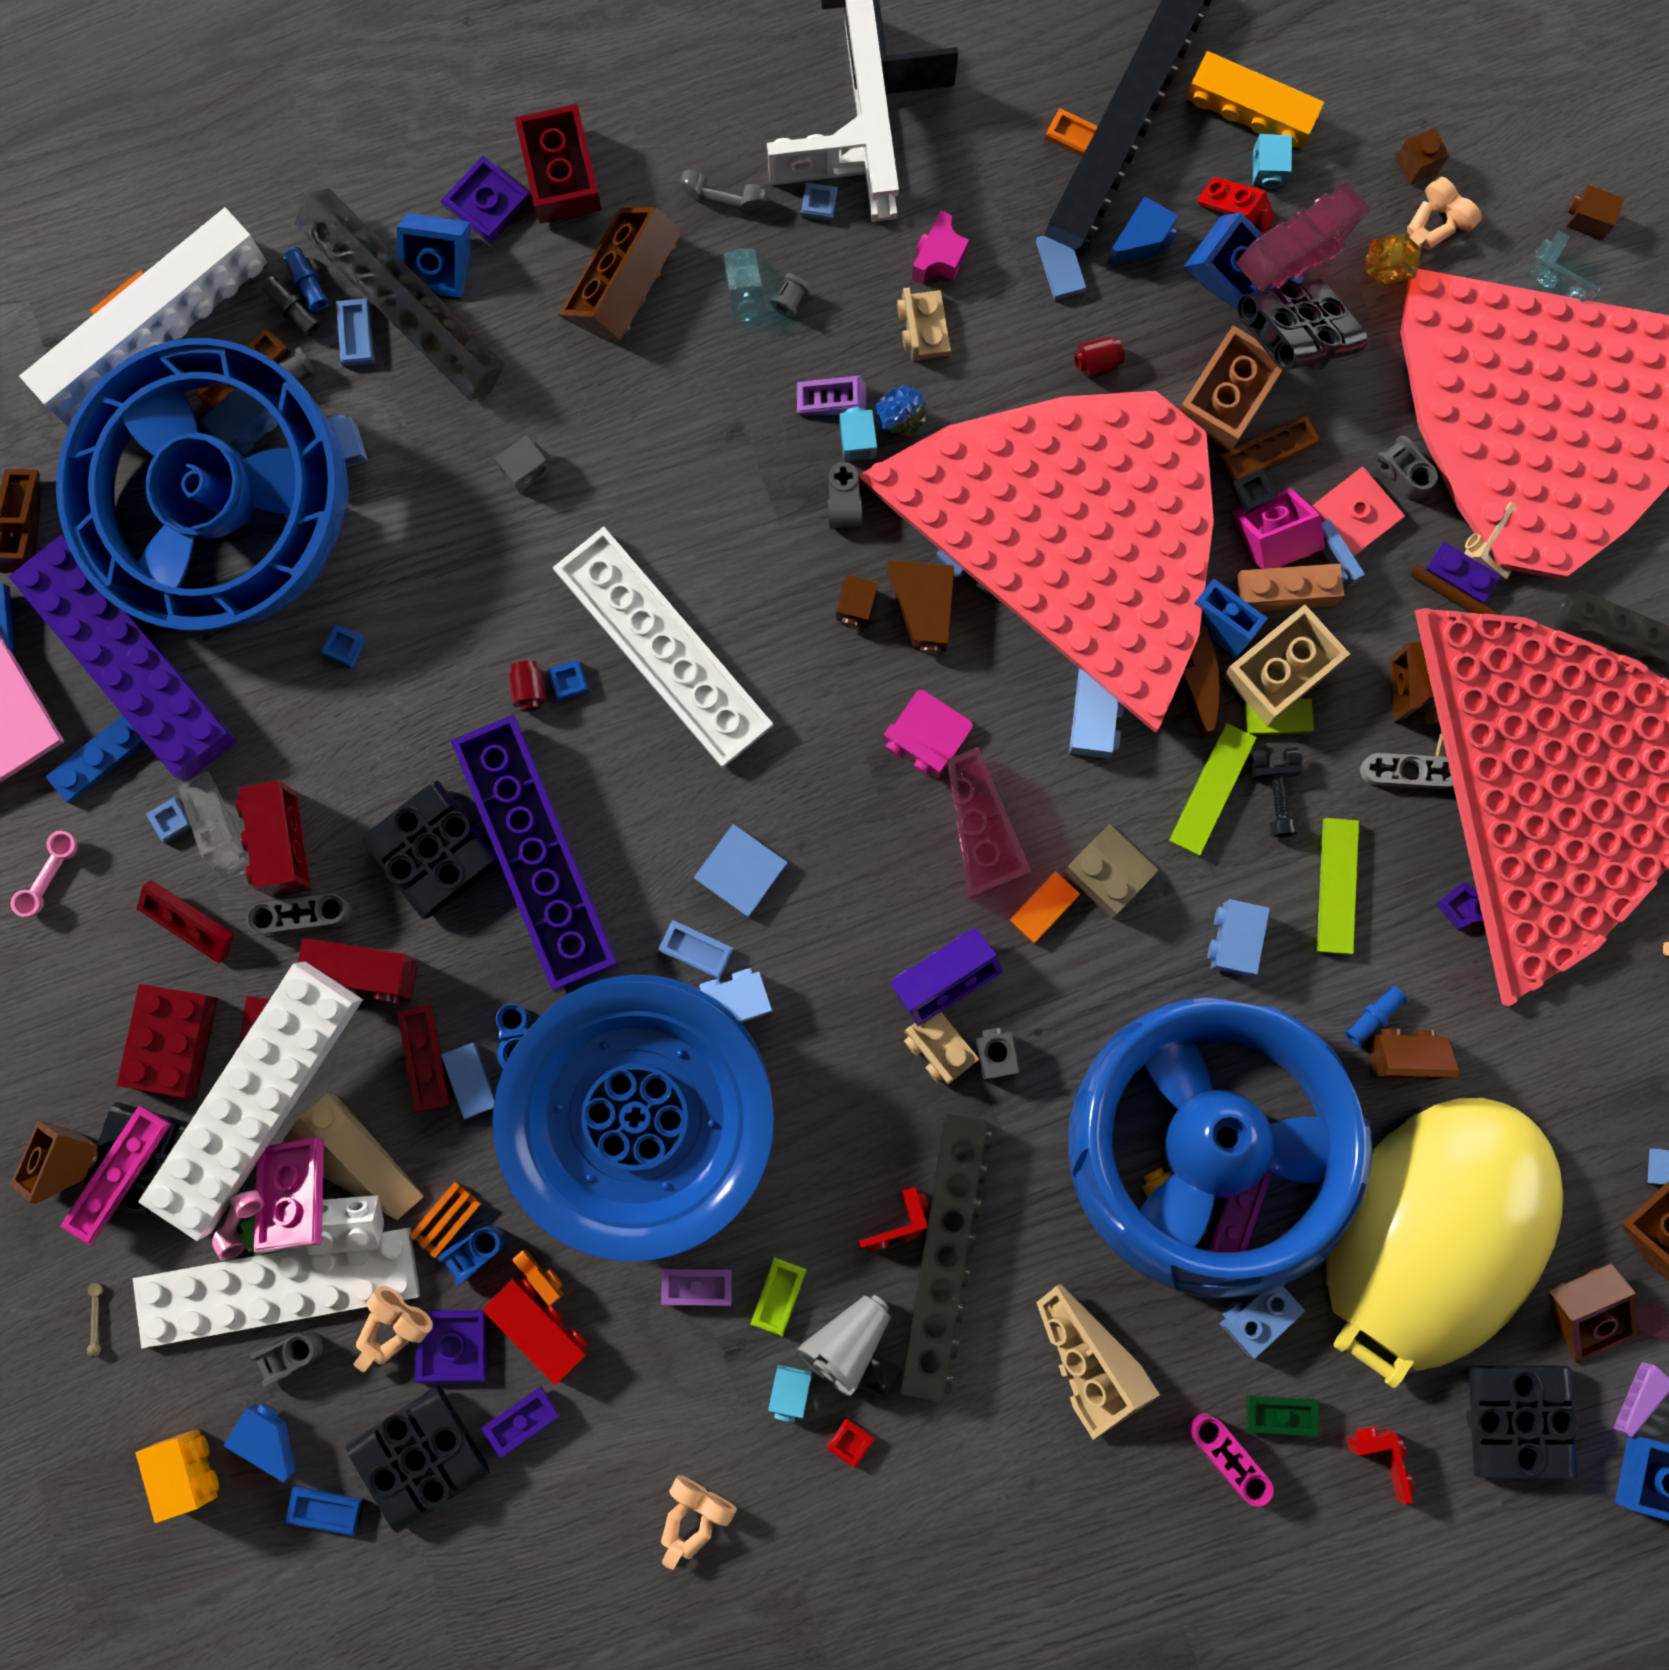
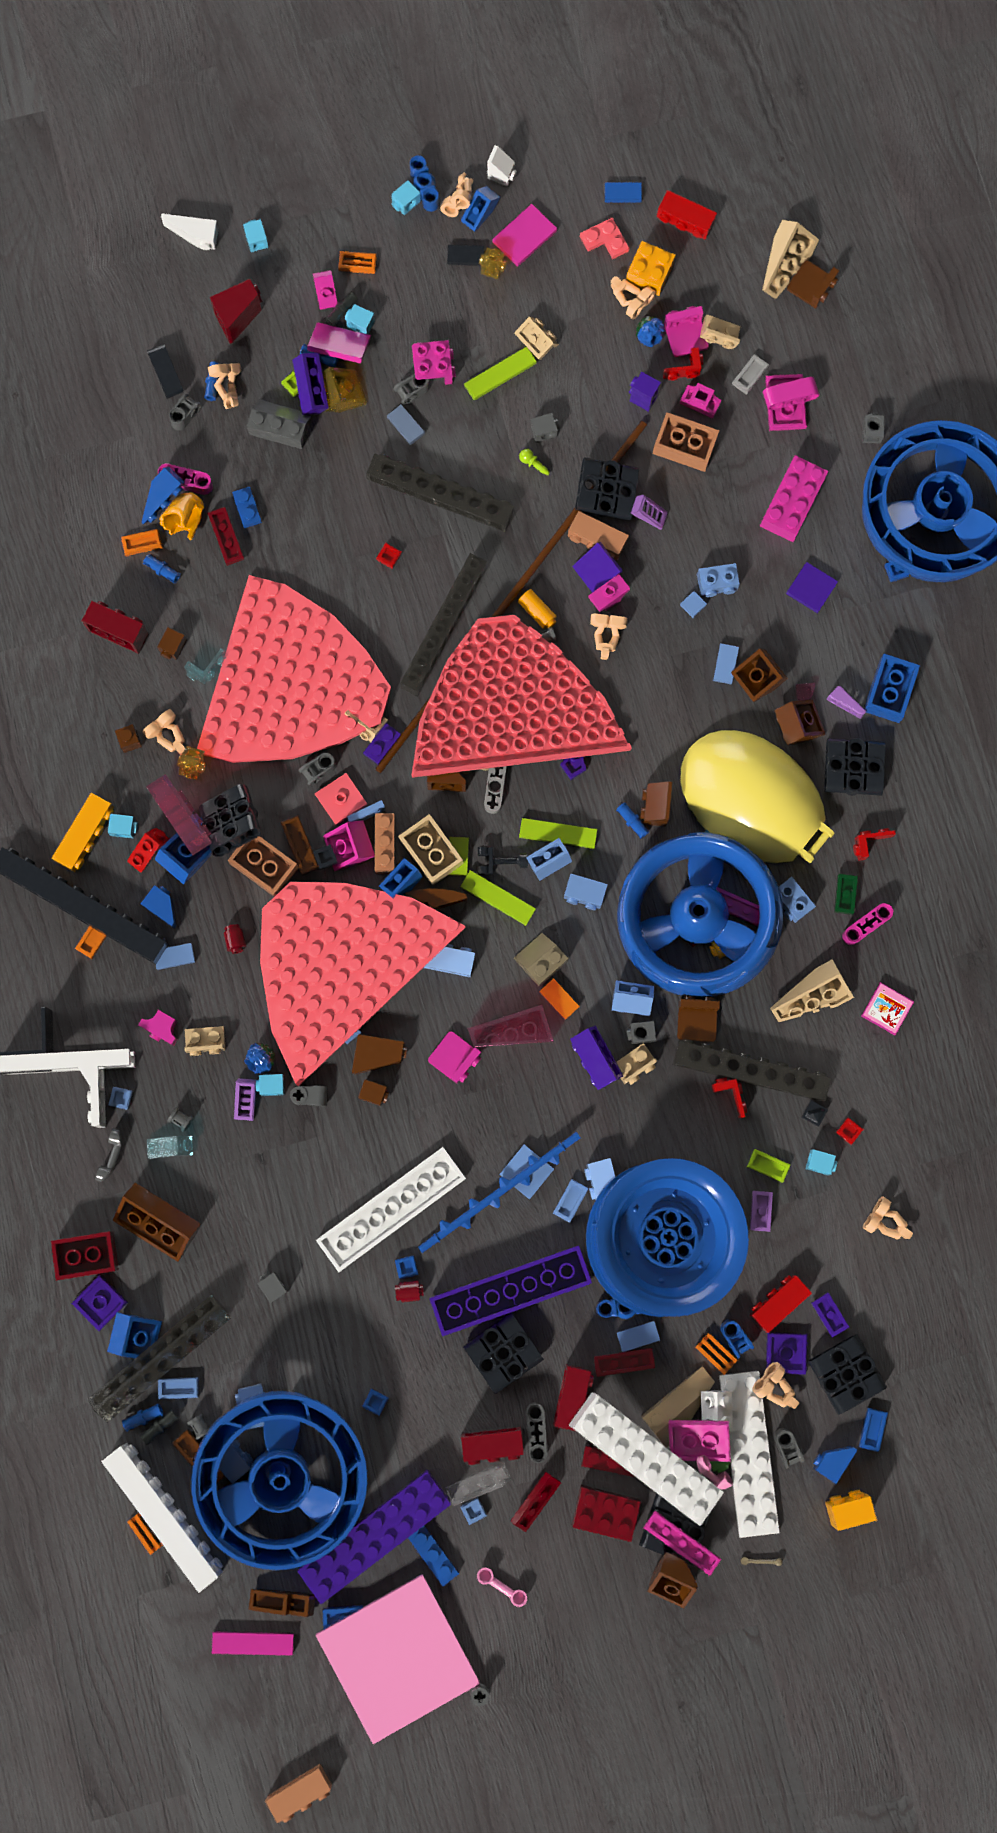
camera: 90 degrees left, 0 degrees up
orange plate [512,1249,564,1306] -> none
light grey cone [797,1295,891,1396] -> none
none -> dark red brick [81,601,149,654]
none -> blue plant [418,1132,581,1253]
none -> medium blue brick [526,838,572,881]
none -> medium blue brick [612,980,654,1016]
none -> reddish brown bracket [677,996,720,1042]
none -> tile [861,982,914,1035]

